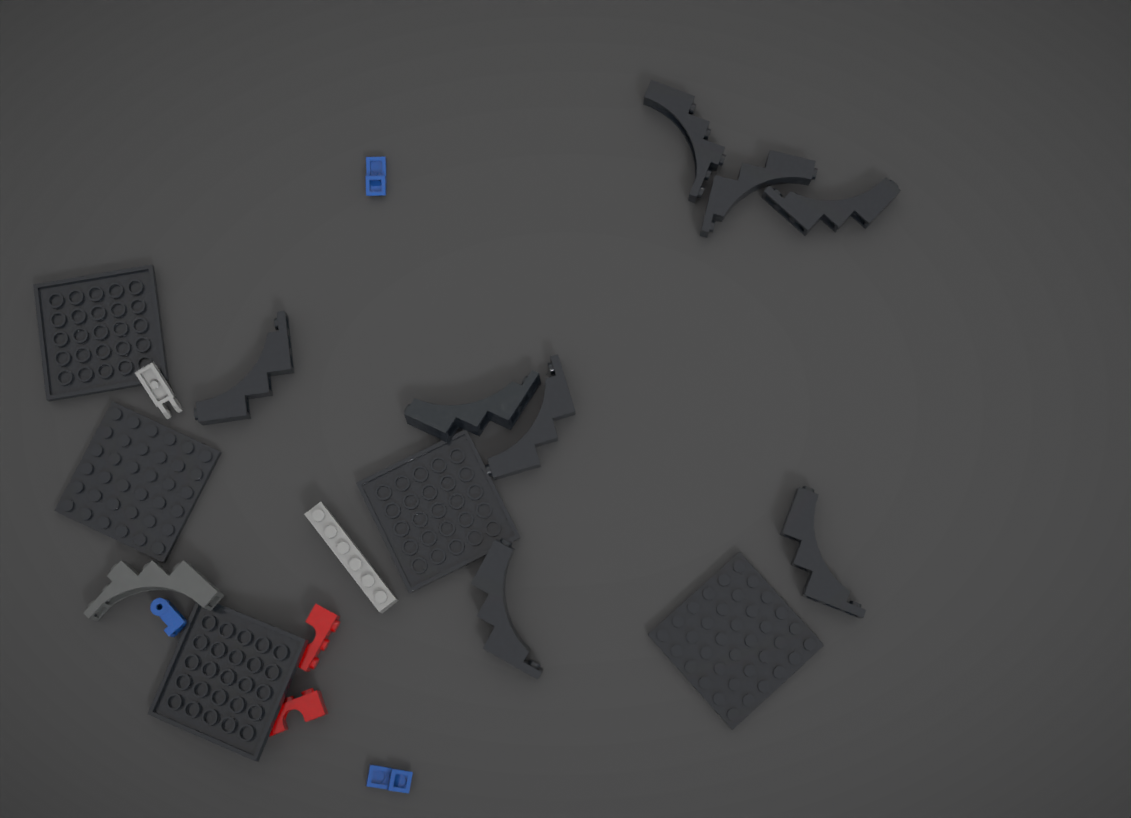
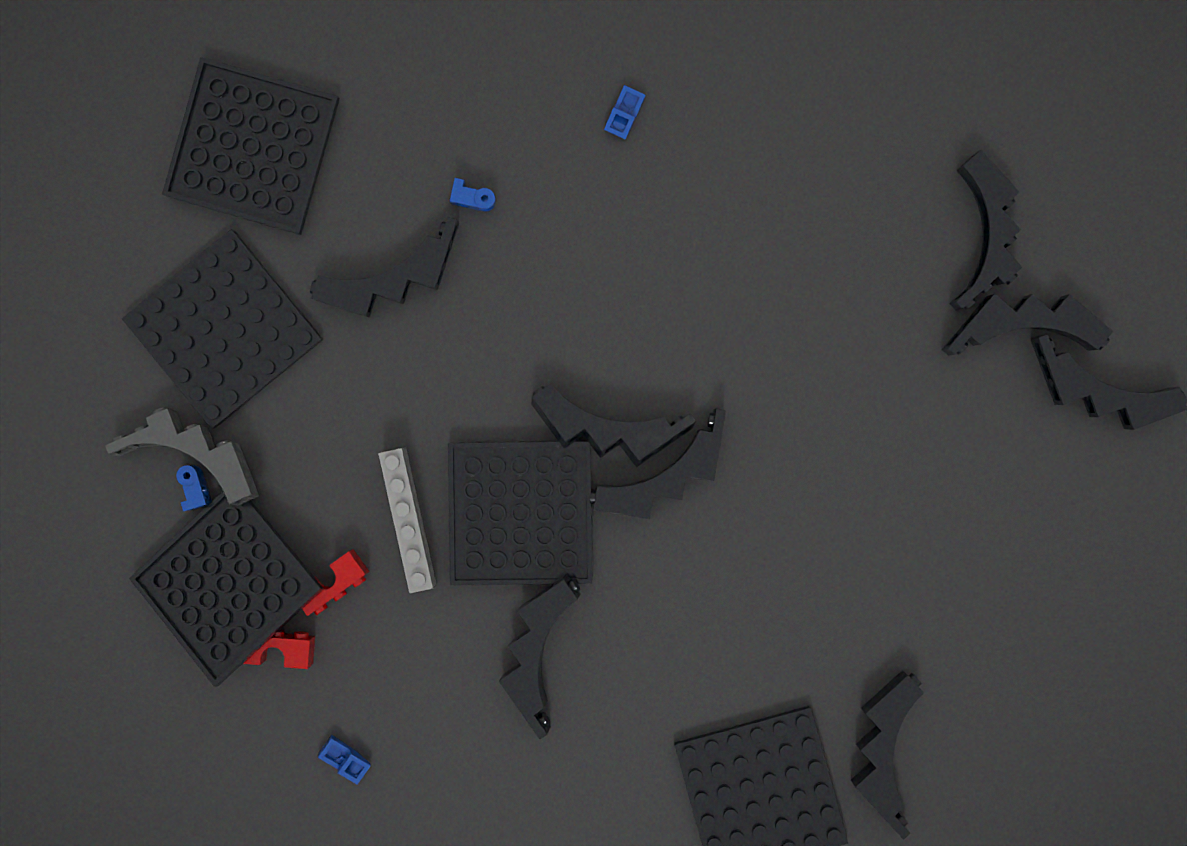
camera: 25 degrees right, 10 degrees up
light grey hinge [135,361,183,419] -> none
none -> blue leg [450,178,496,212]

